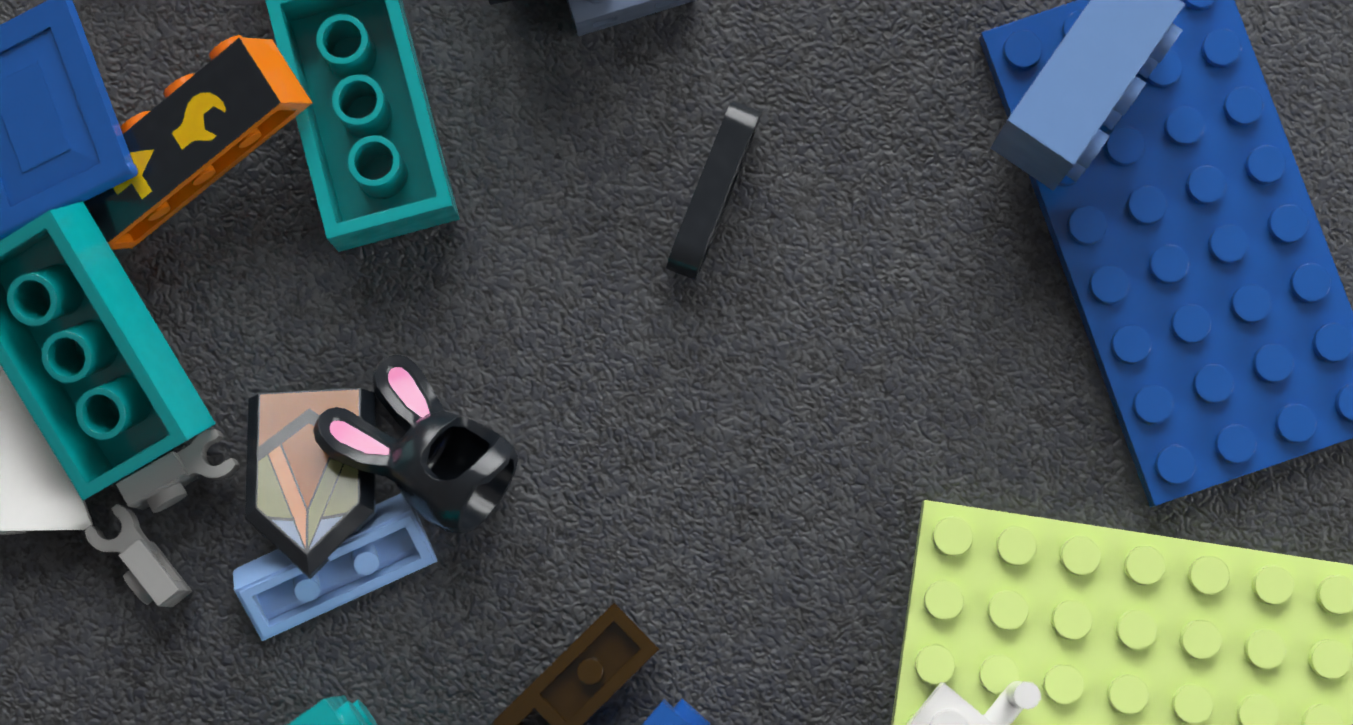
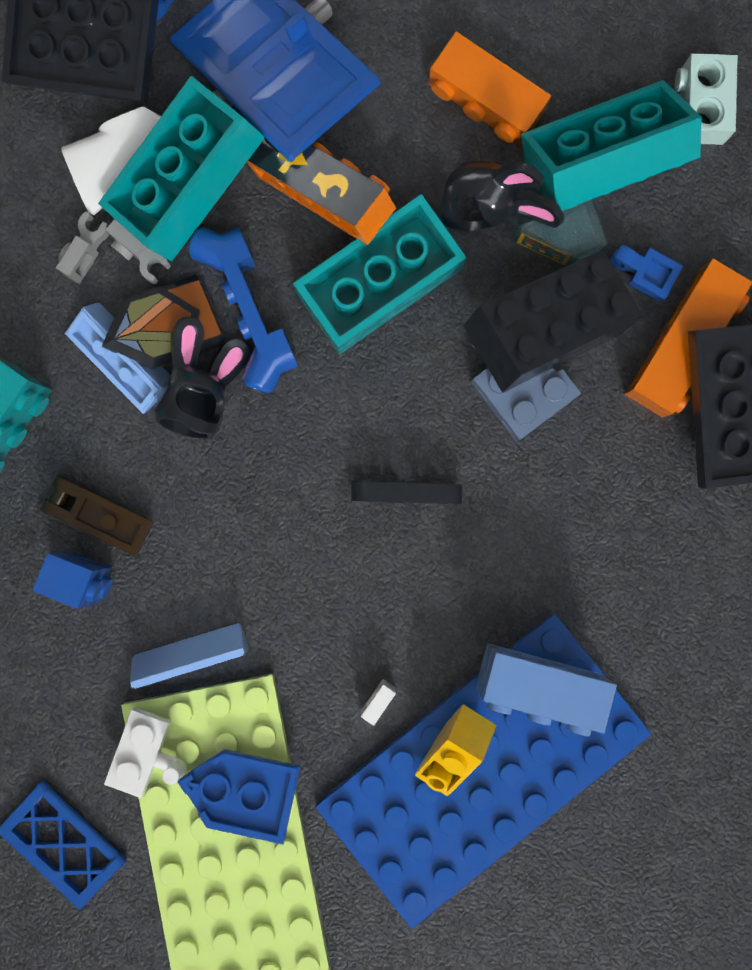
camera: 65 degrees right, 5 degrees up
none -> light blue slope [130,623,249,689]
none -> blue tile [177,749,300,845]
none -> blue plate [189,227,298,394]
none -> white tile [361,679,396,726]
none -> yellow slope [415,704,497,796]

